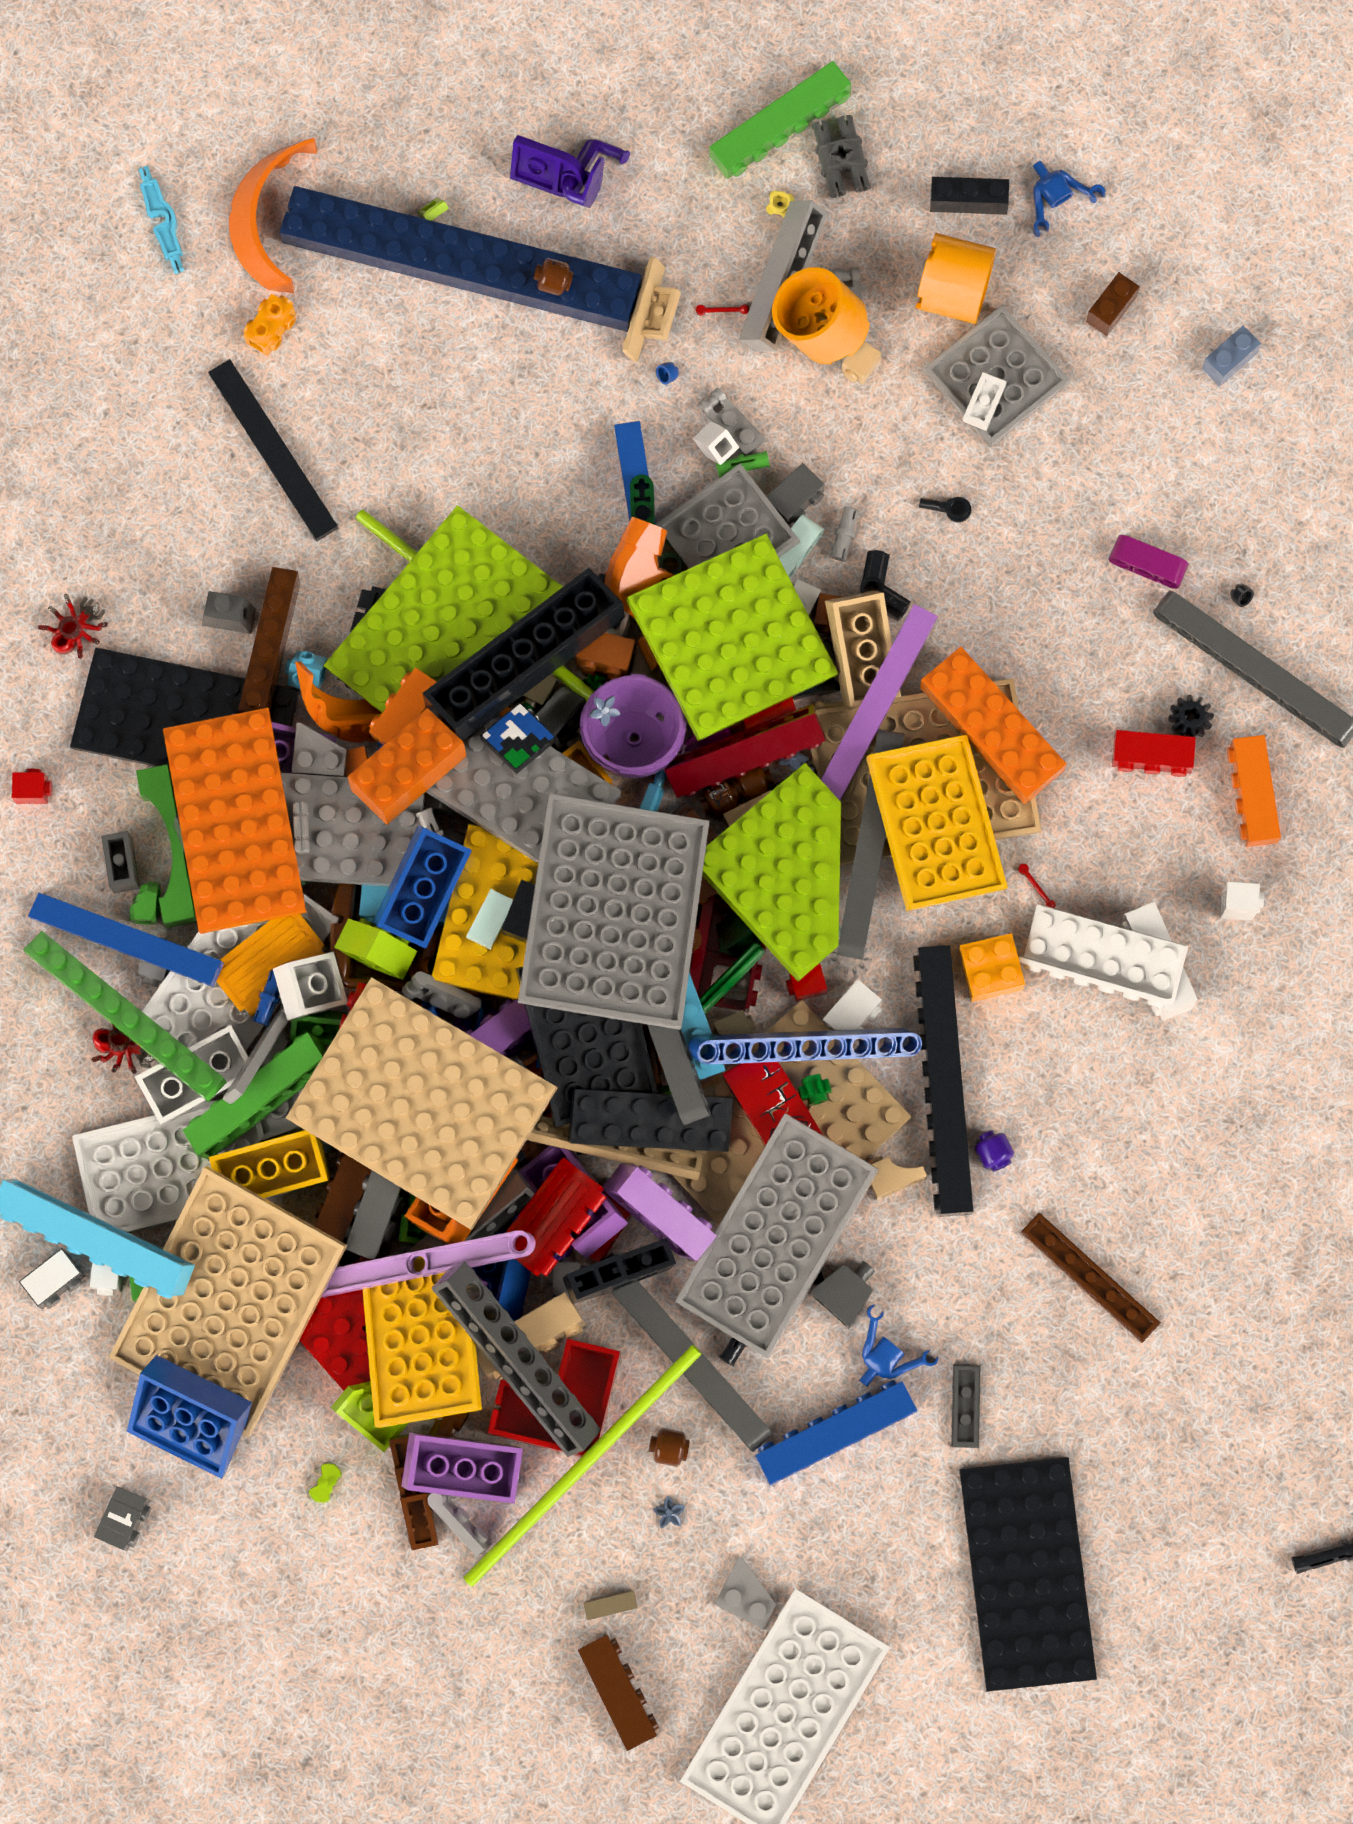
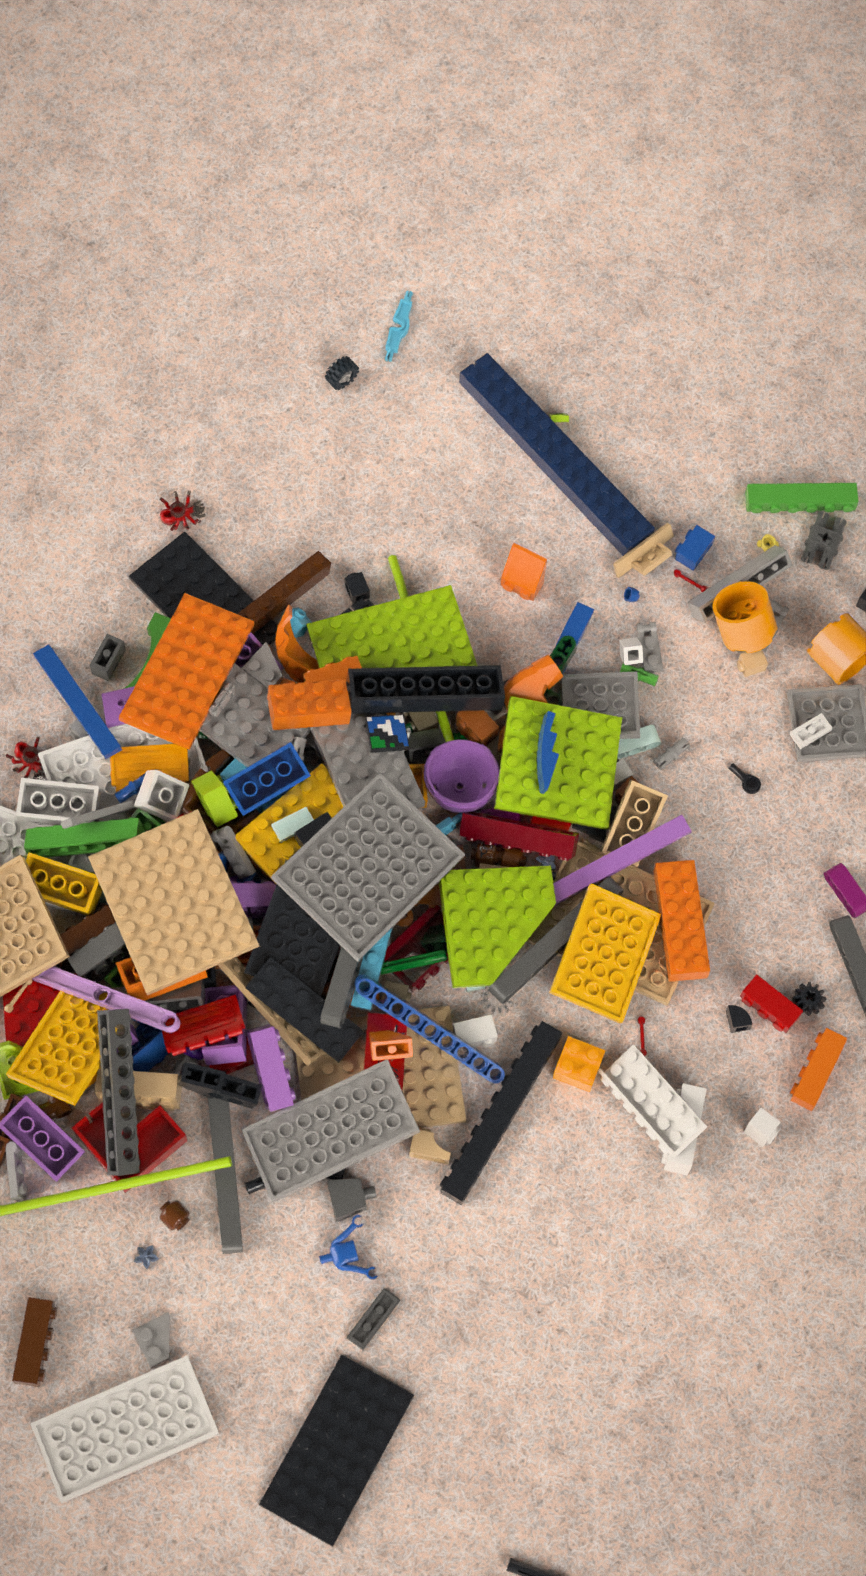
camera: 25 degrees right, 10 degrees down
red brick [11,768,53,804] -> none
bright green plate [23,931,227,1102] -> none
bright green rock [129,881,161,925] -> none
dark grey torso [202,591,256,634] -> none
black tile [208,359,339,542] -> none
orange windscreen [229,138,318,293] -> none
light orange brick [243,293,296,356] -> none
dark purple plate [510,135,630,208] -> none
reddish brown head [533,258,573,296] -> none
dark tan piece [583,1591,638,1620] -> none
sand blue plant [589,696,621,727] -> none
blue brick [755,1380,917,1486] -> none
dark grey brick [766,462,825,526] -> none
red brick [785,964,827,1002] -> none
green gear [798,1074,832,1106] -> none
black piece [860,550,911,622] -> none
dark purple head [974,1130,1015,1172] -> none
reddish brown tile [1021,1213,1161,1343] -> none
none -> tan hinge [4,979,32,1013]
none -> medium lavender plate [102,686,135,728]
none -> black wheel [325,356,359,390]
none -> black brick [344,572,370,604]
none -> orange slope [369,1030,413,1061]
none -> orange slope [501,543,547,601]
none -> blue slope [537,711,559,794]
none -> blue brick [675,525,715,571]
none -> black brick [726,1005,753,1033]

